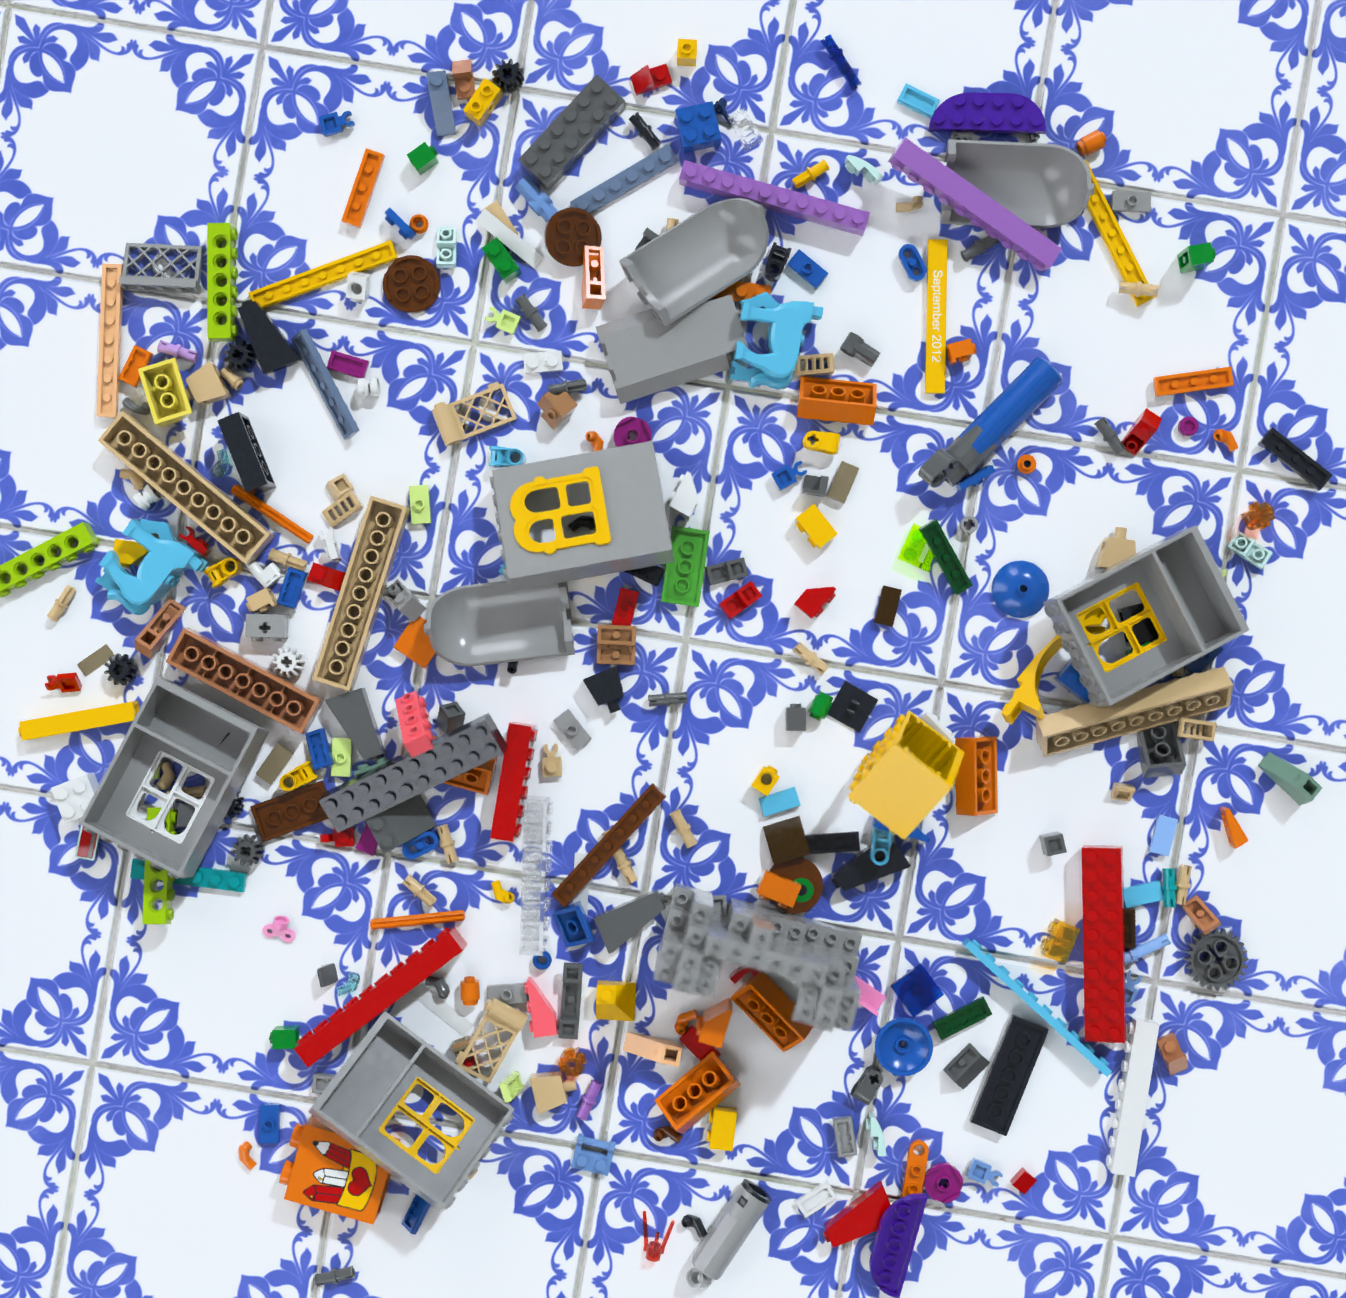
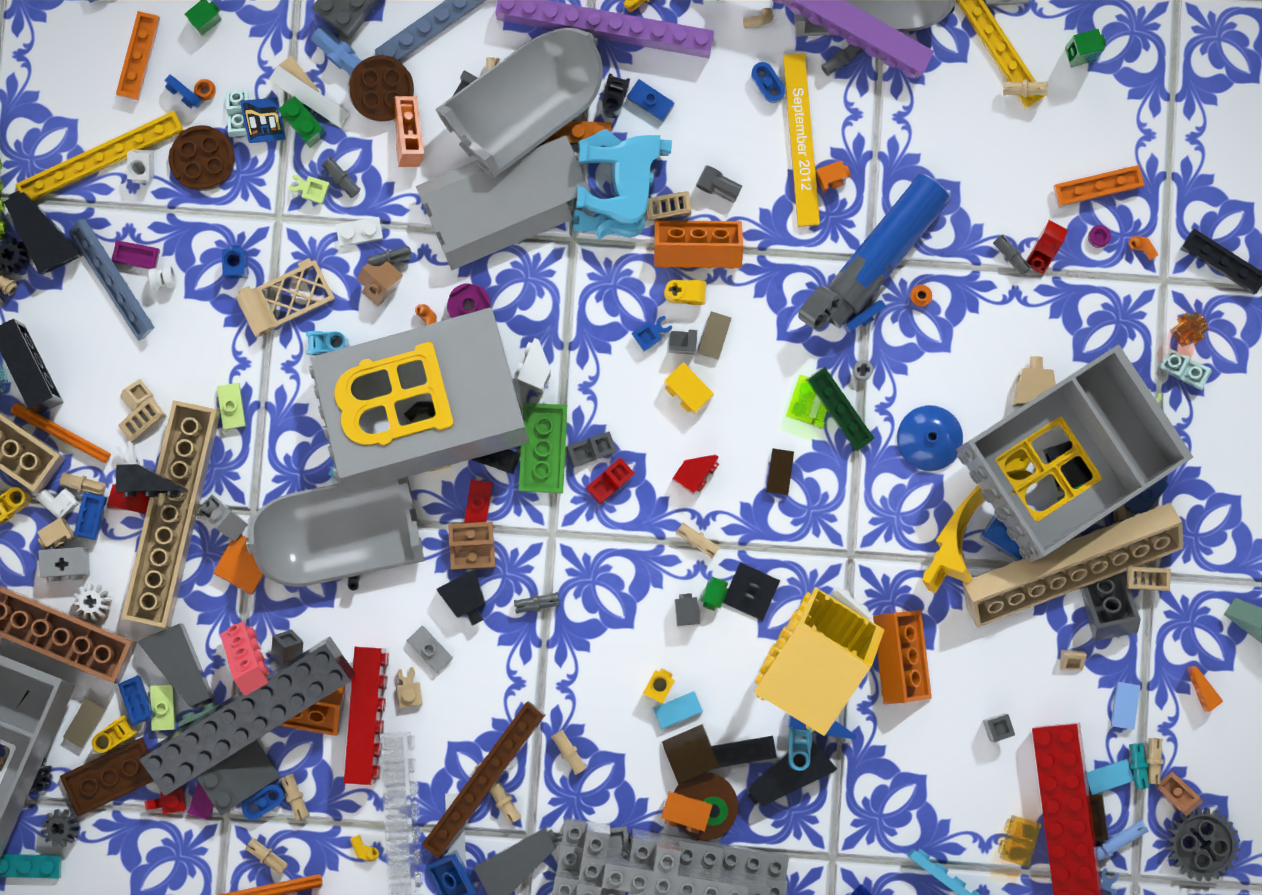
camera: 15 degrees left, 5 degrees down
none -> black slope [115,464,188,498]
none -> blue brick [222,245,248,279]
none -> sticker [240,97,286,143]

